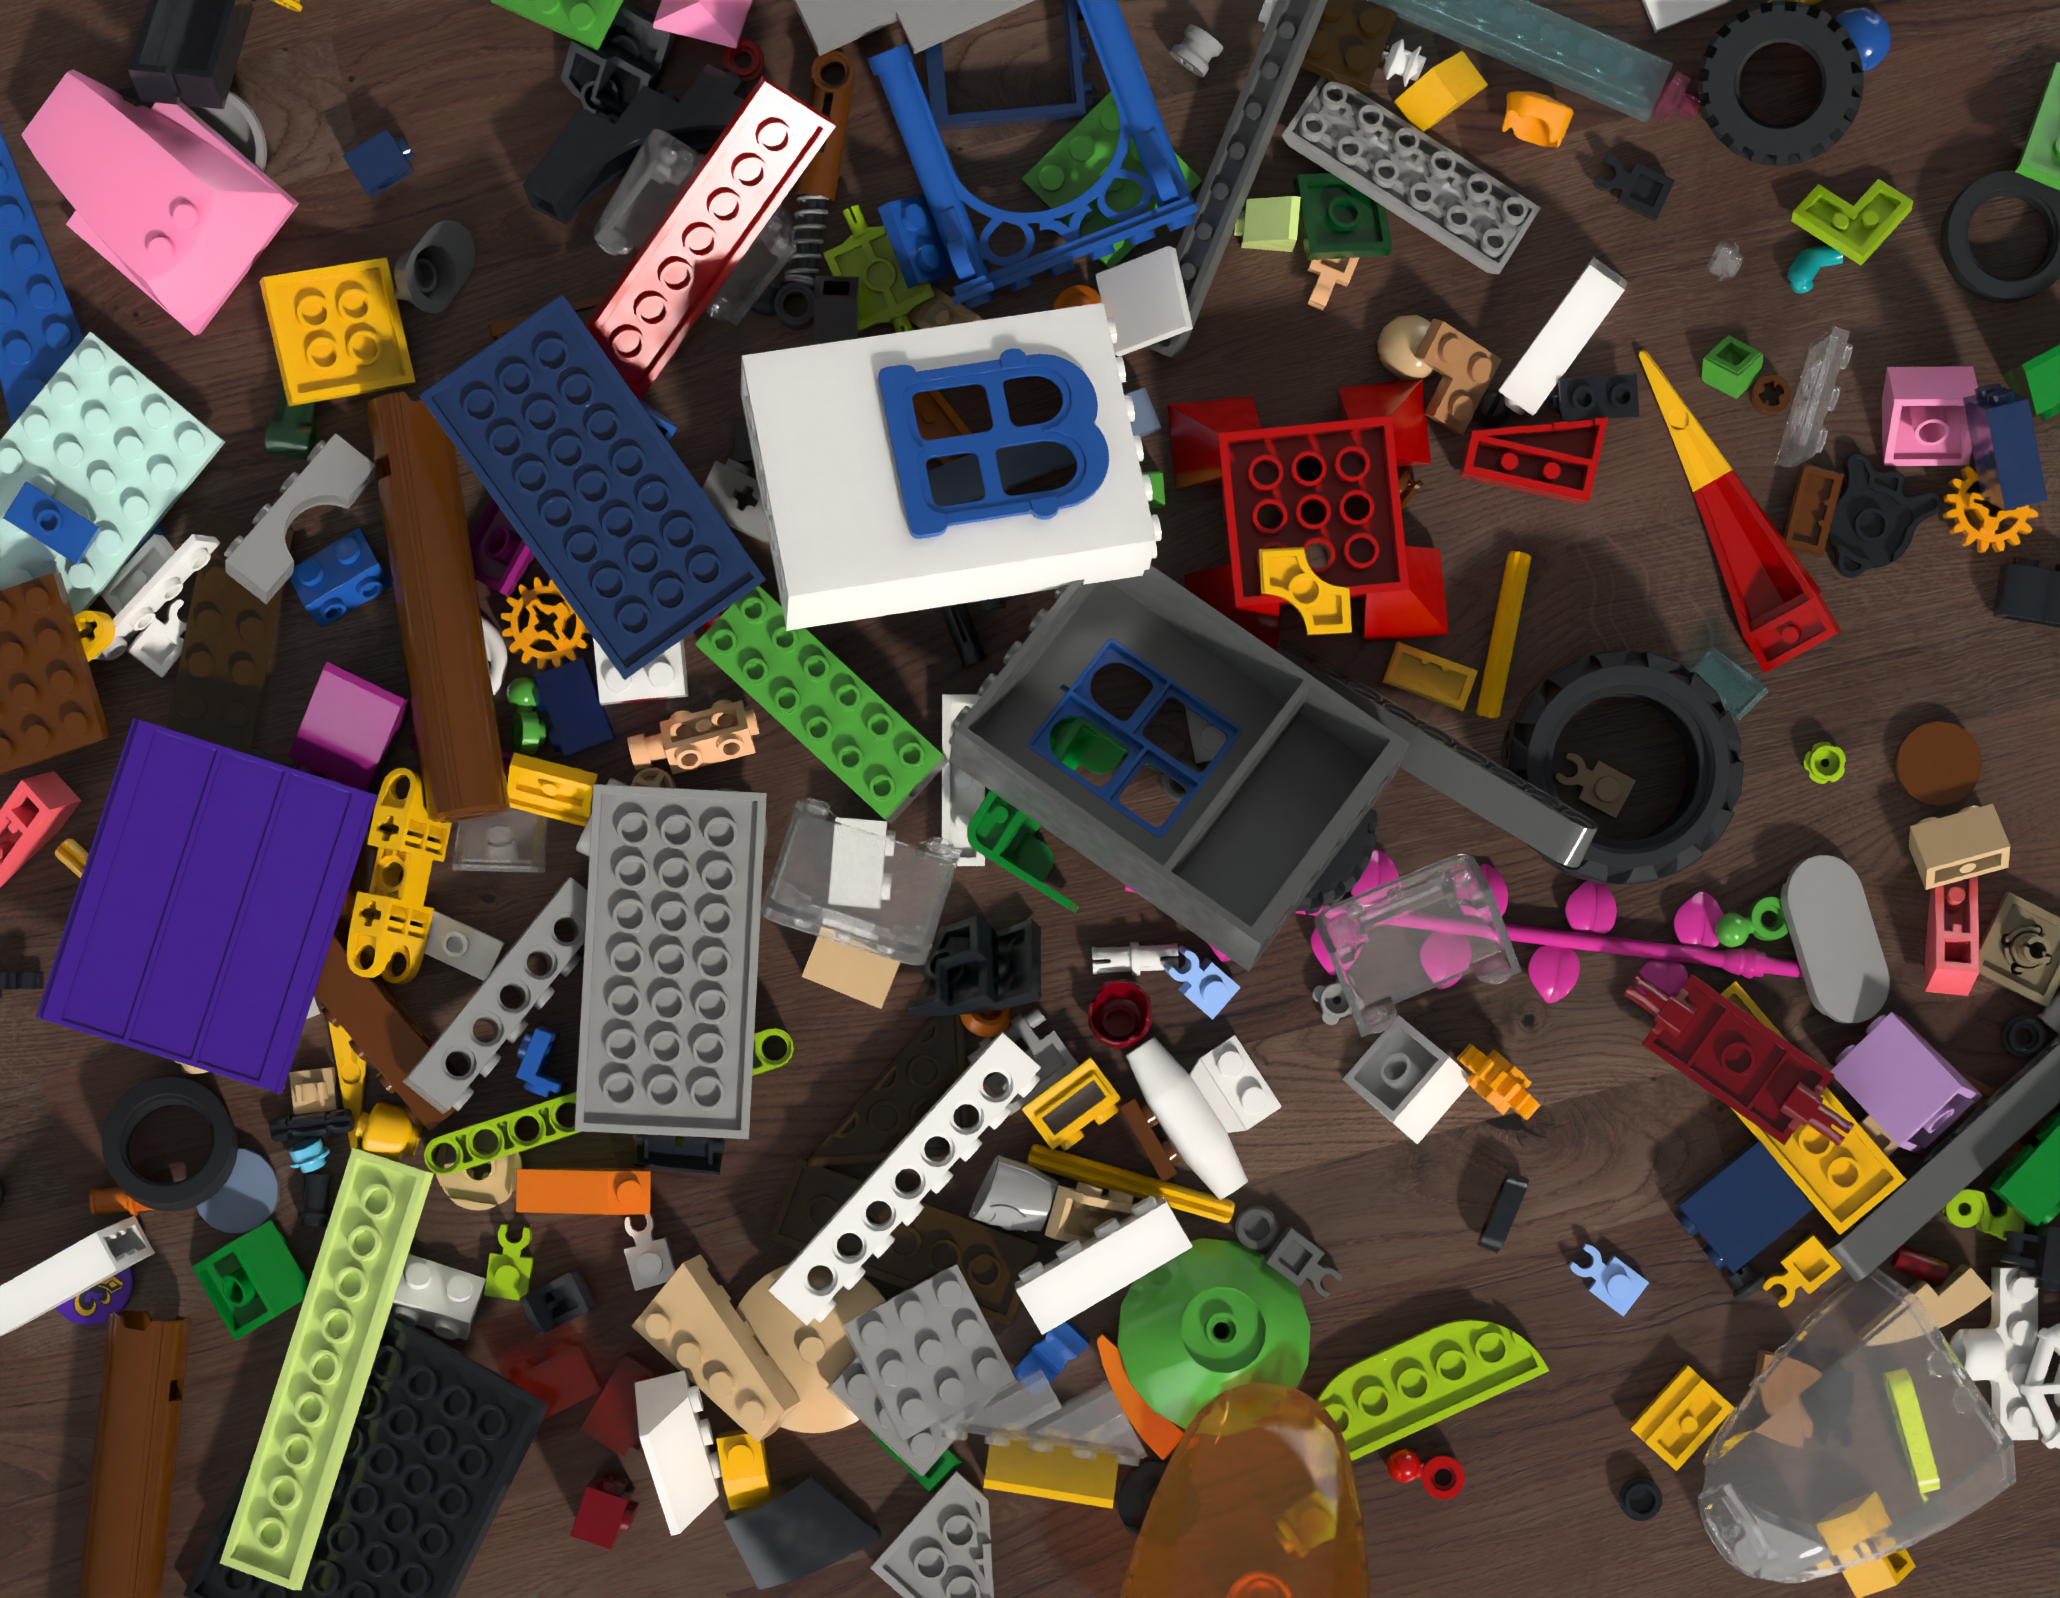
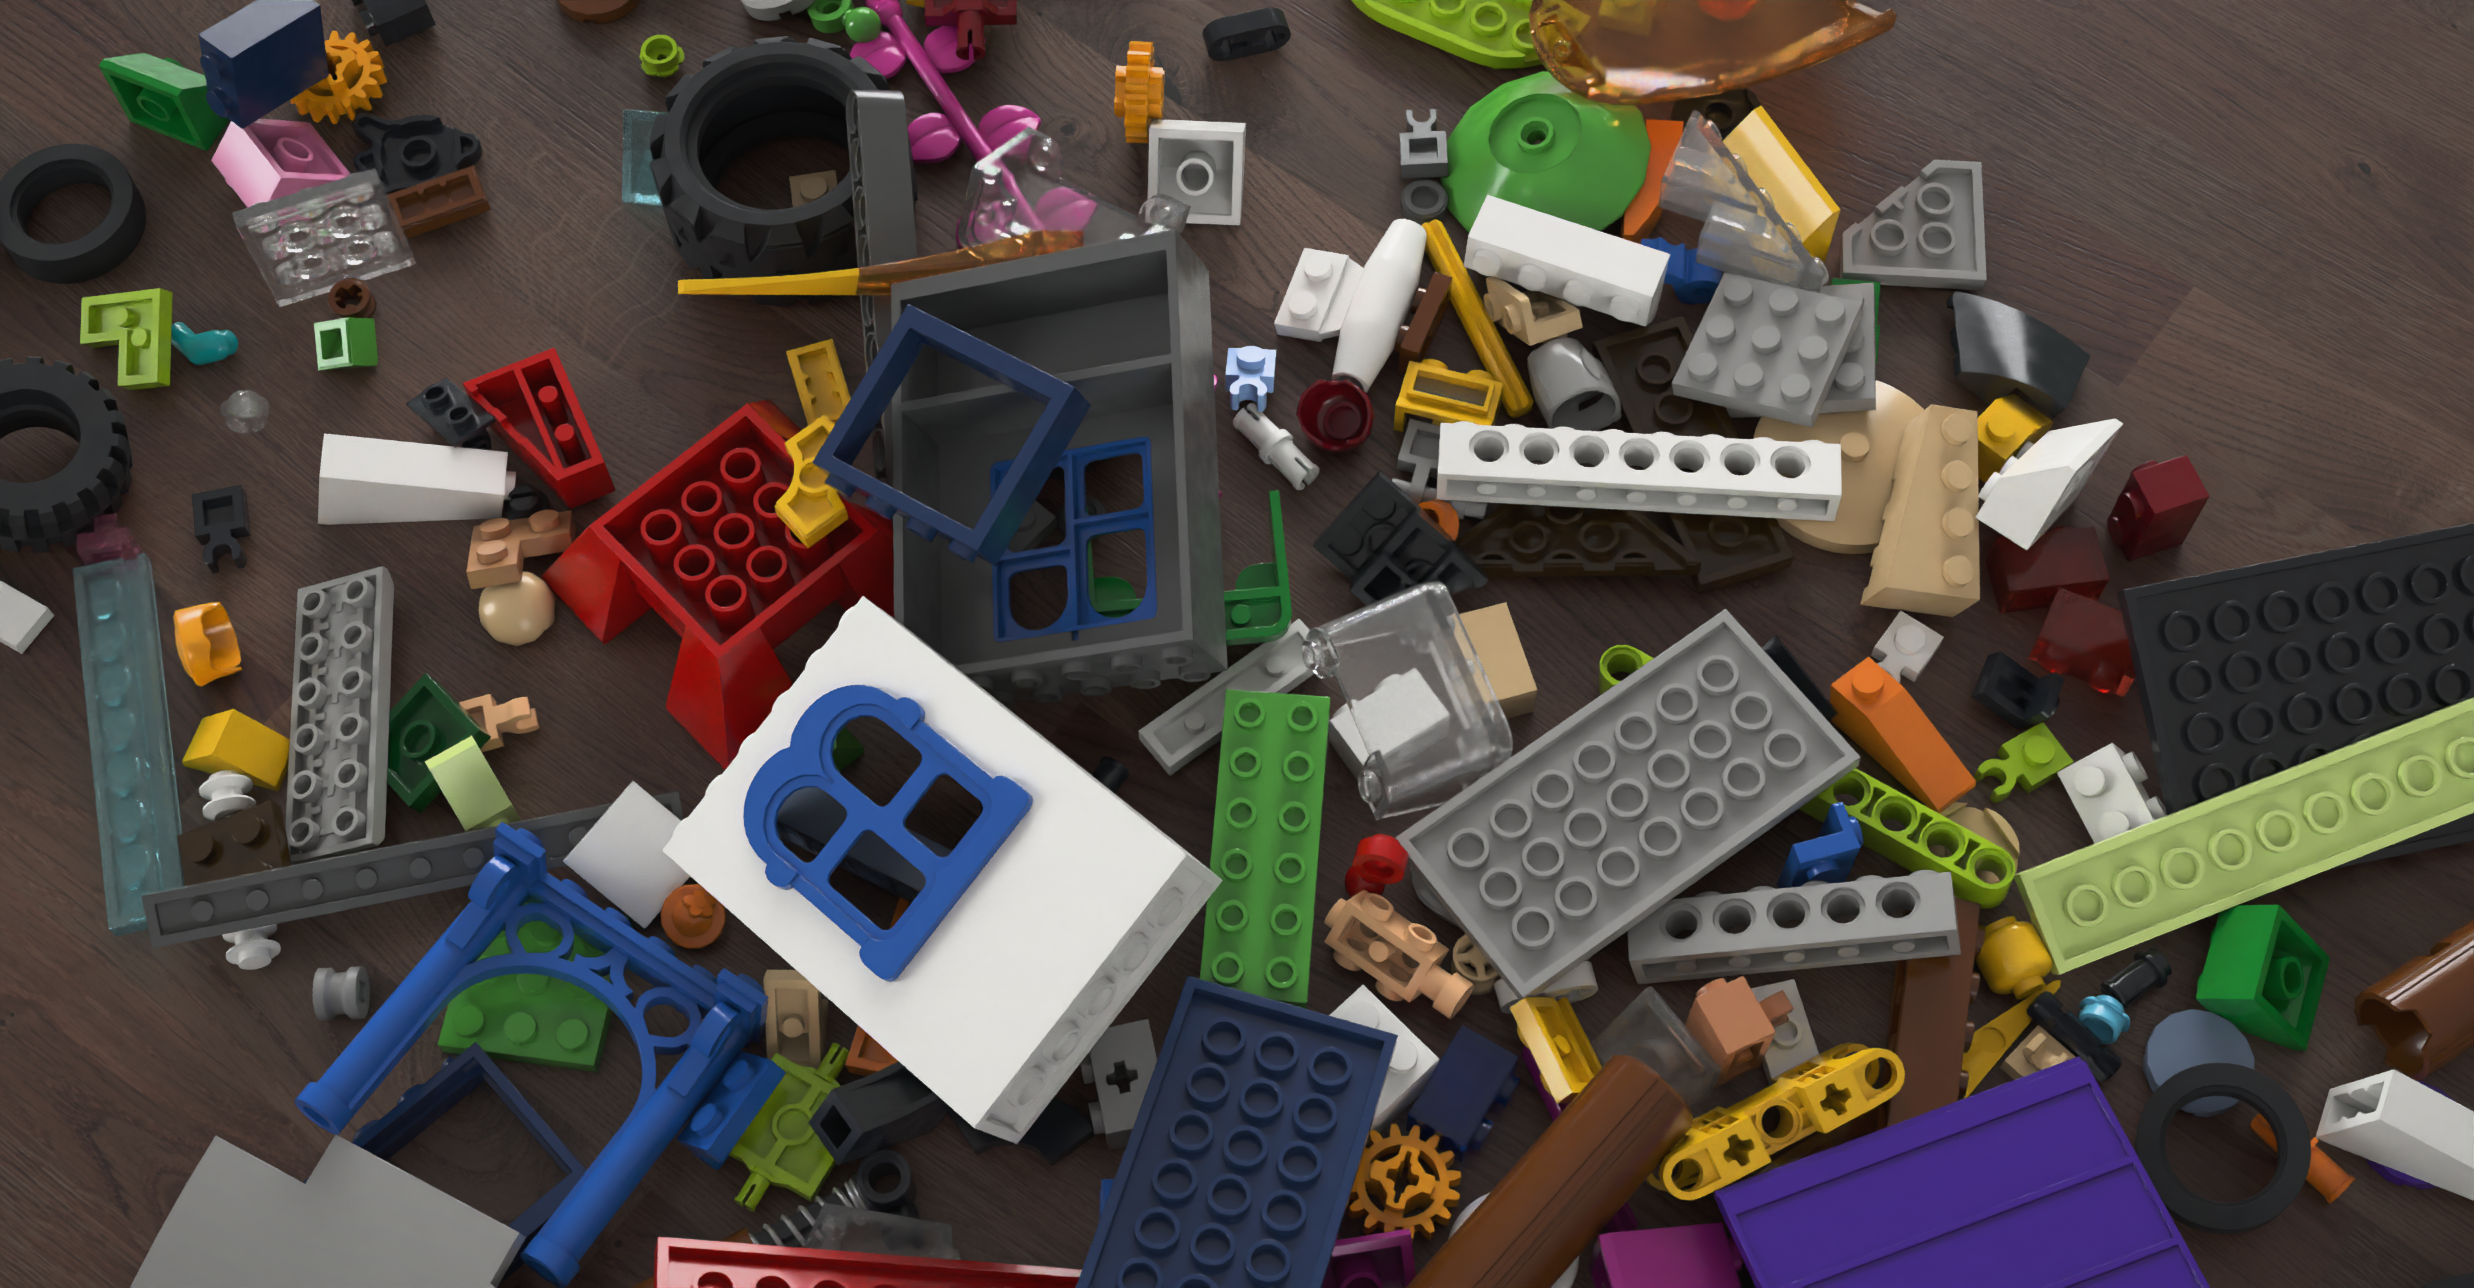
camera: 125 degrees left, 25 degrees down
bright green plate [507,676,546,754] -> none
yellow axle [1476,551,1531,719] -> none
red plate [1639,350,1841,673] -> none
none -> clear orange plate [678,230,1084,295]
none -> dark blue window [812,304,1091,566]
none -> red plate [1344,834,1409,898]
none -> nougat brick [1682,976,1794,1089]

